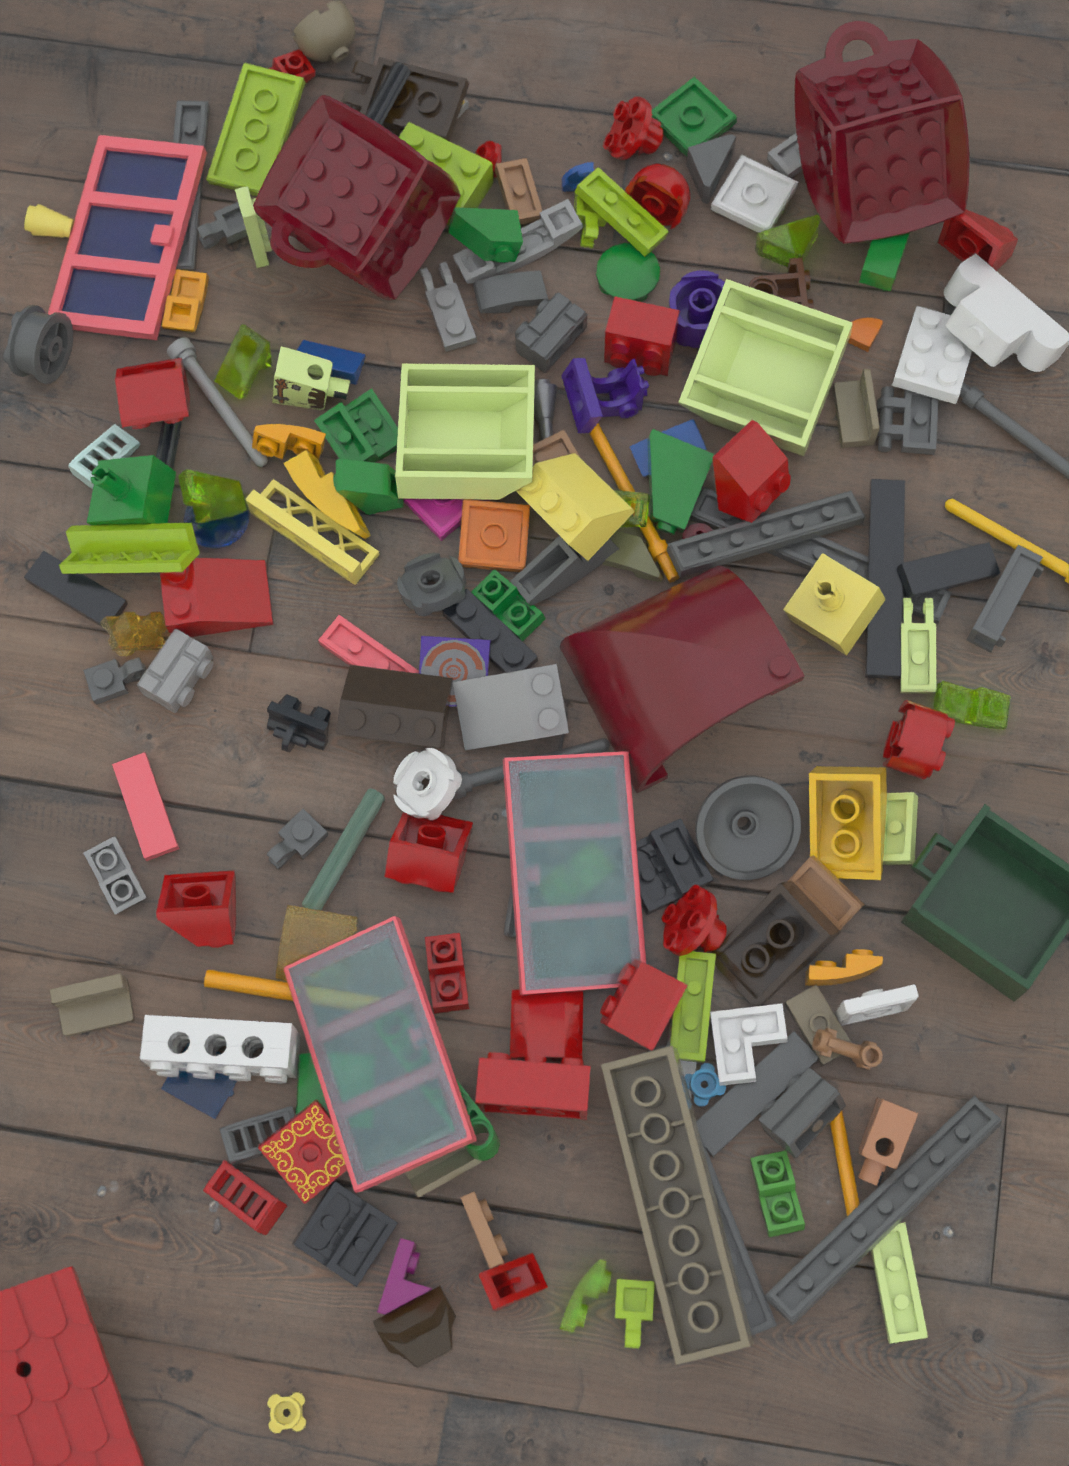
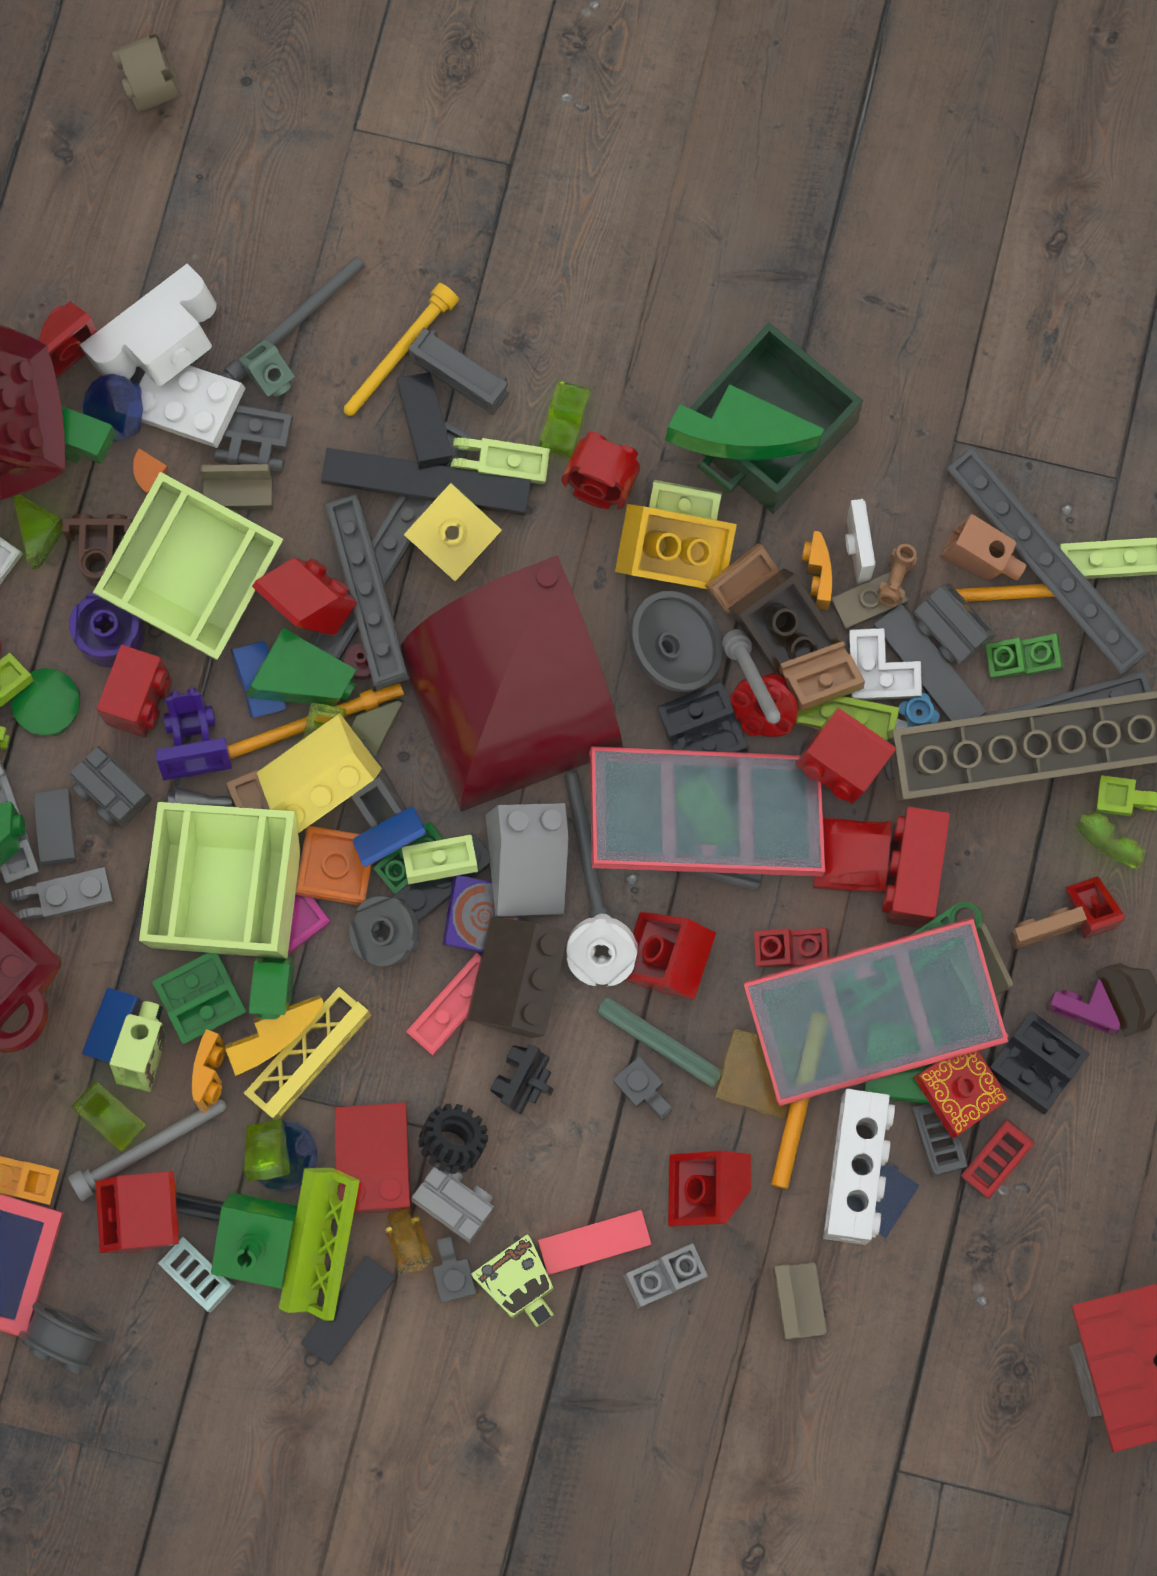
camera: 85 degrees left, 5 degrees up
none -> clear blue dish [82,374,143,442]
none -> sand green brick [238,340,295,397]
none -> blue slope [353,807,426,867]
none -> yellowish green plate [402,835,478,884]
none -> black tyre [418,1104,489,1174]
none -> torso [471,1234,554,1327]
none -> green slope [665,384,824,460]
none -> light grey piece [722,629,781,724]
none -> medium nougat plate [779,641,865,711]

